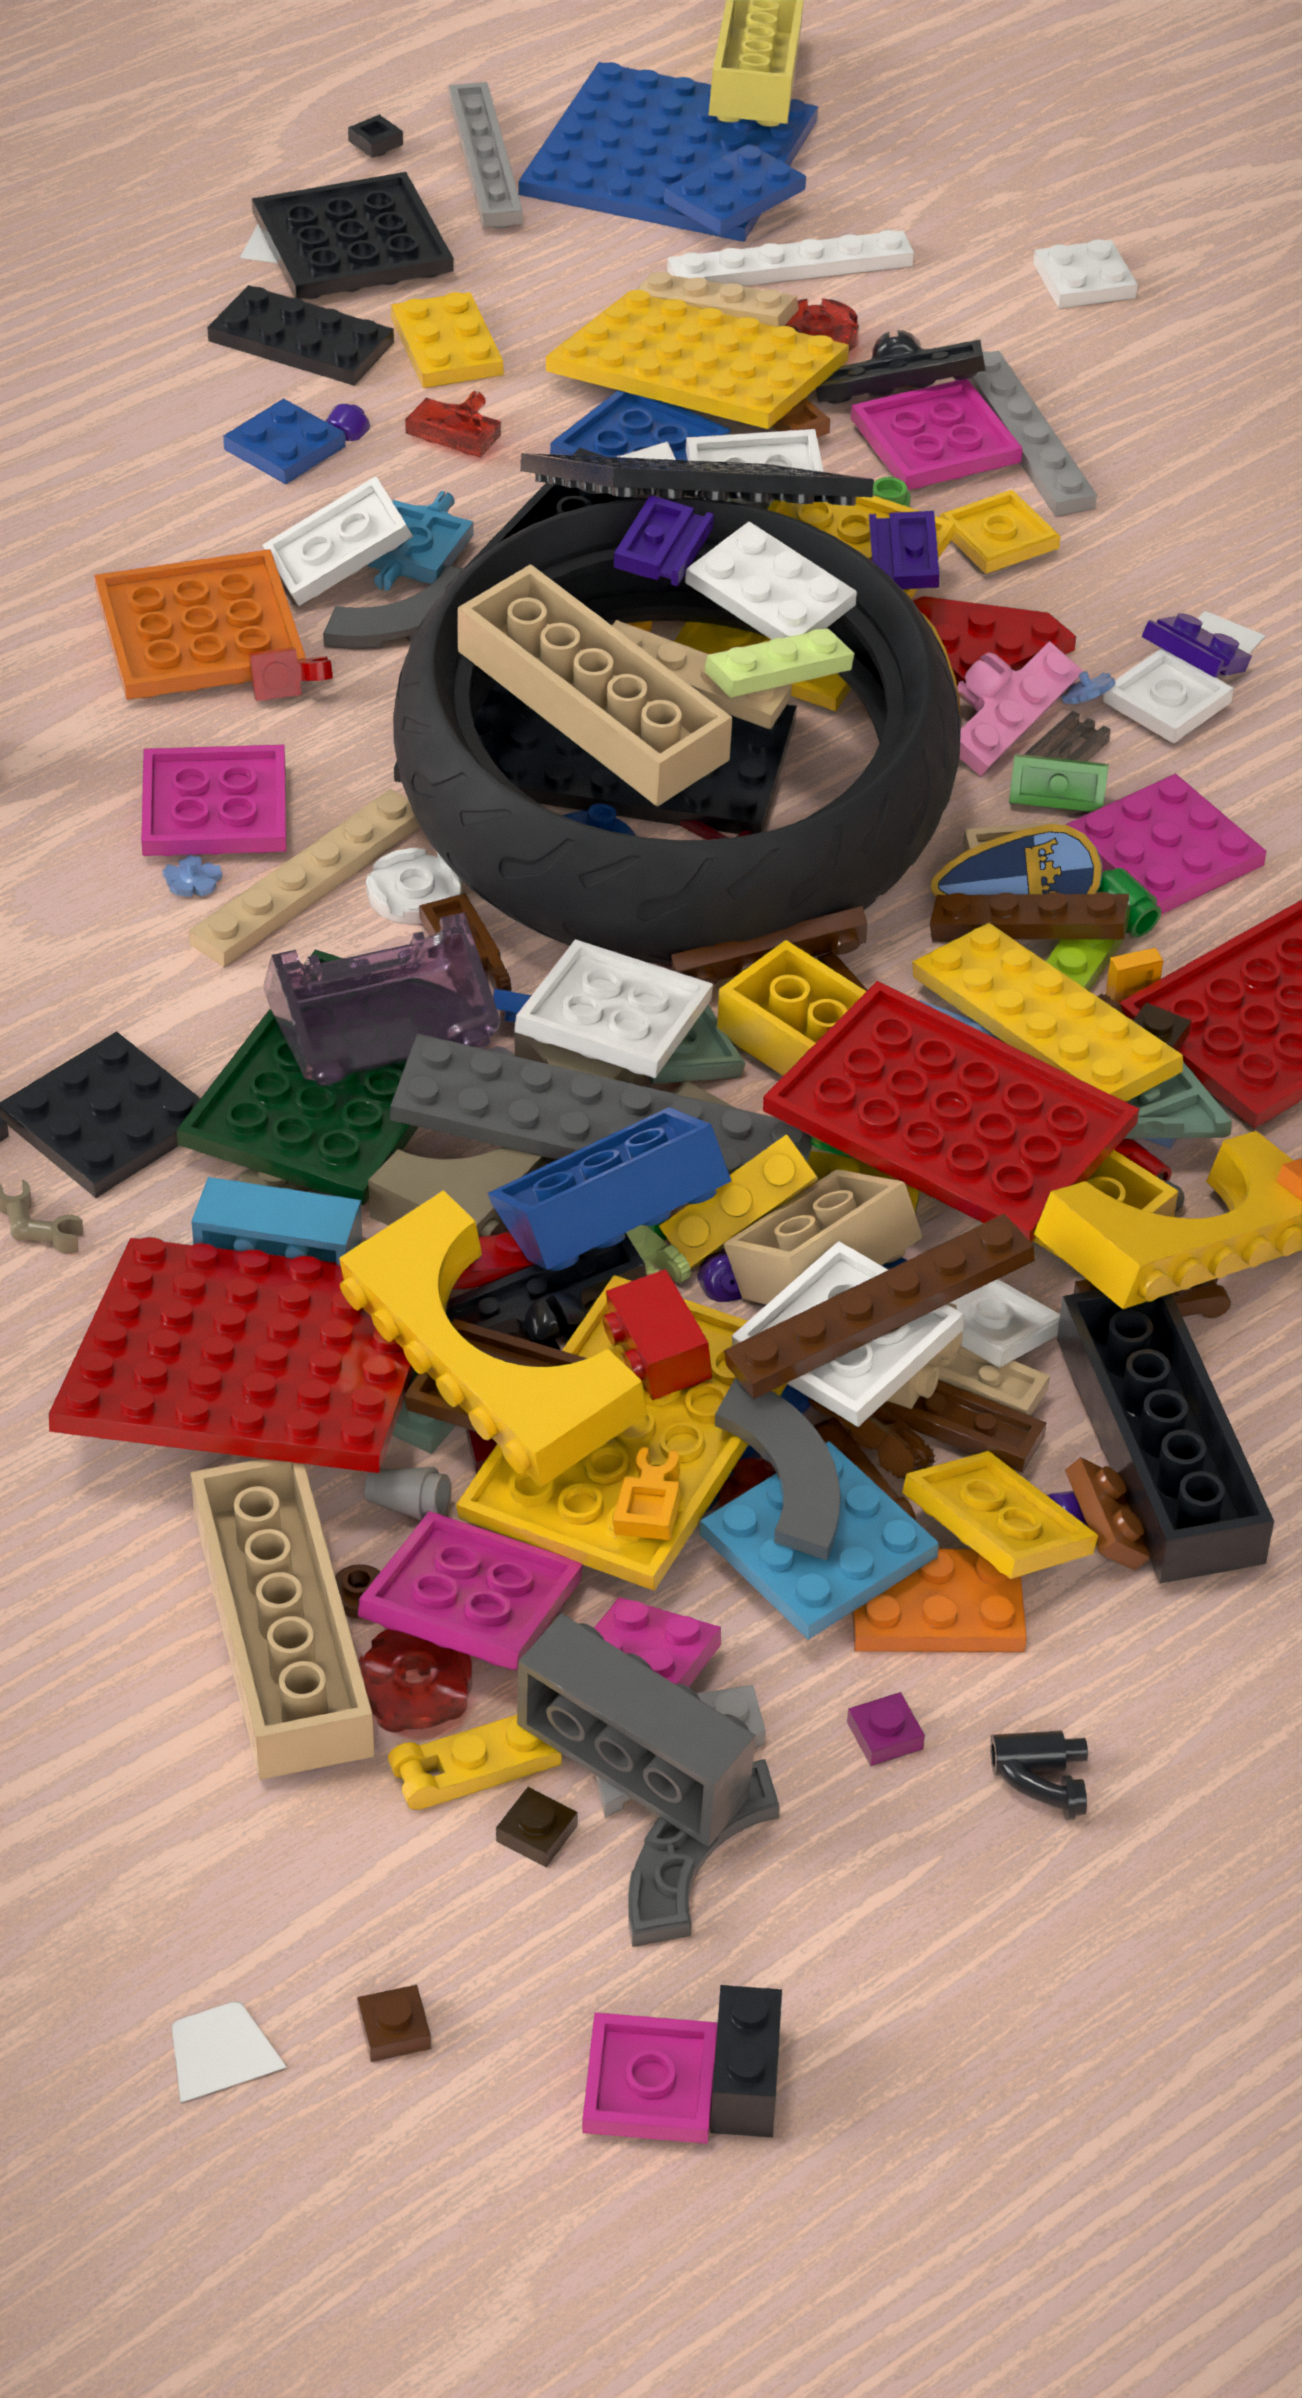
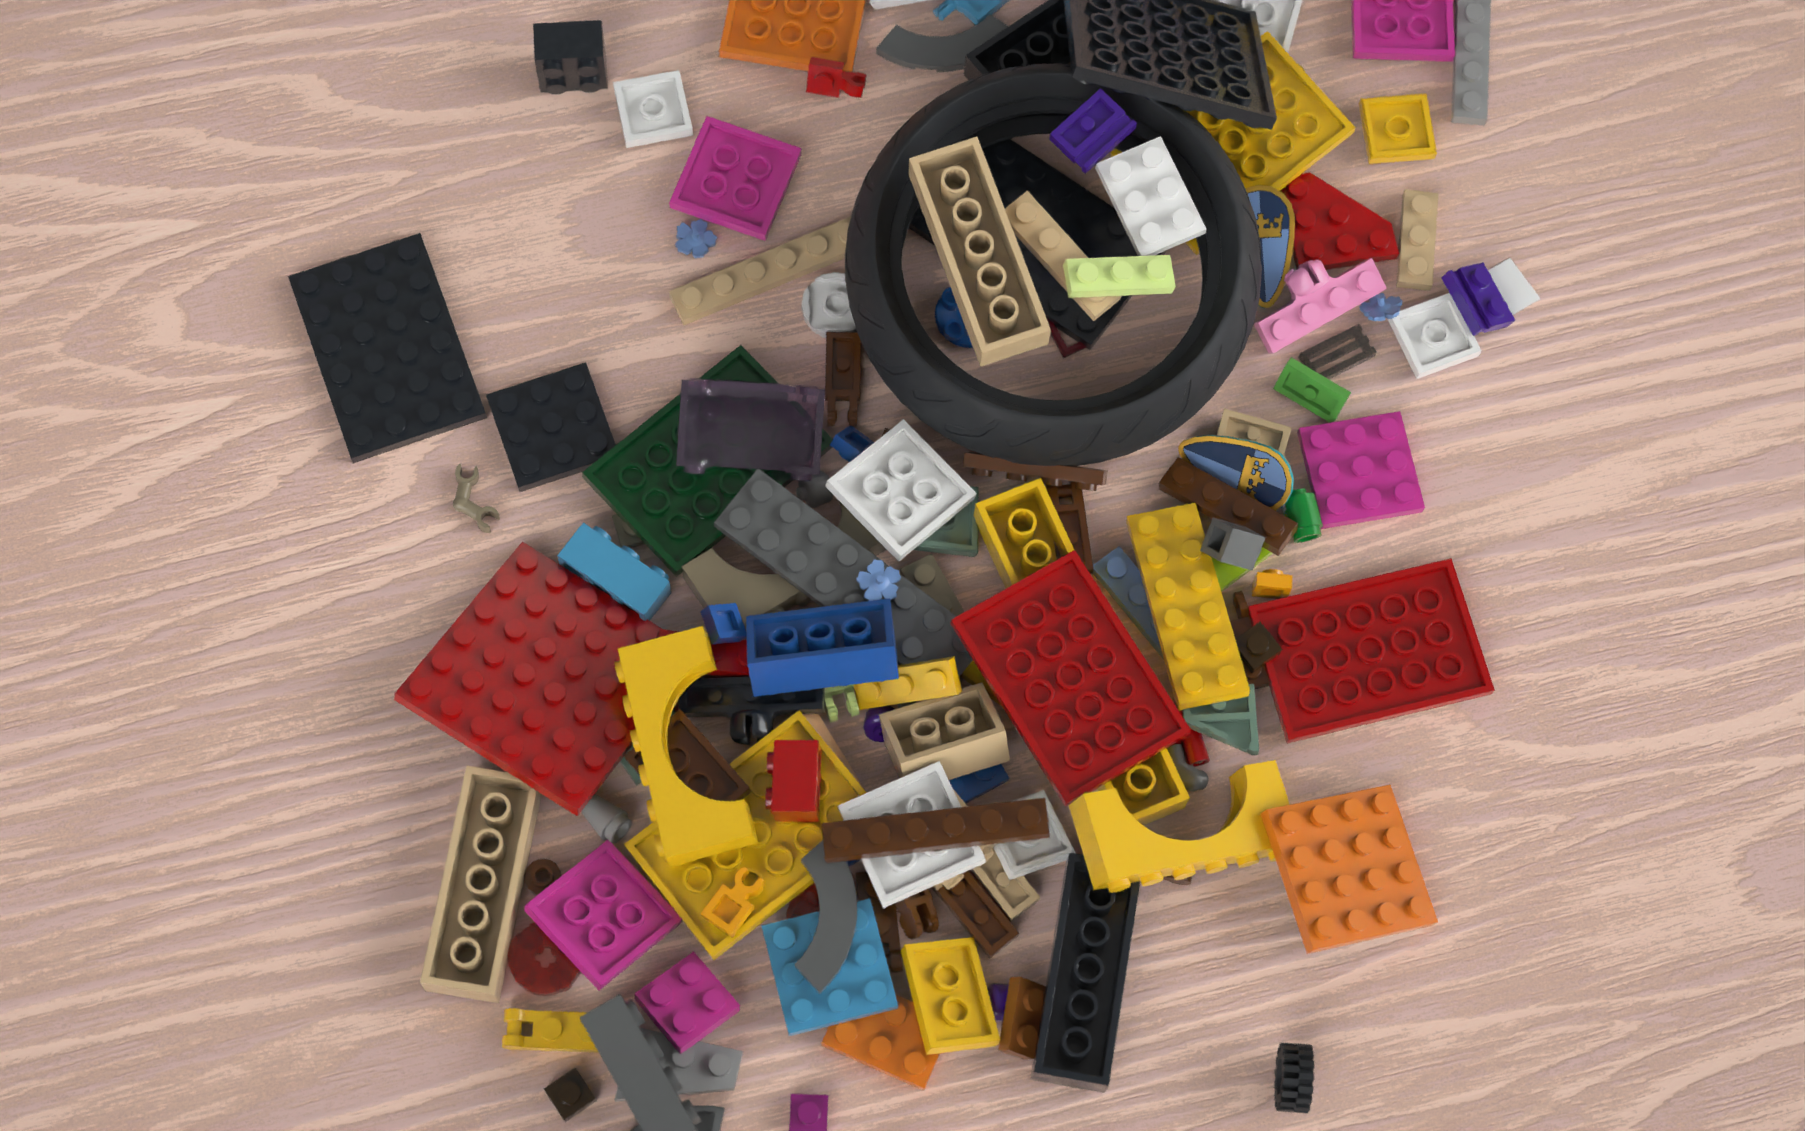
camera: 20 degrees right, 25 degrees up
dark purple plate [869,511,939,589] -> none
bright green plate [873,477,911,507] -> none
none -> white plate [613,70,693,148]
none -> blue plate [700,603,747,644]
none -> medium blue plant [856,559,901,601]
none -> brick [1200,517,1266,571]
none -> tan plate [1396,189,1439,291]

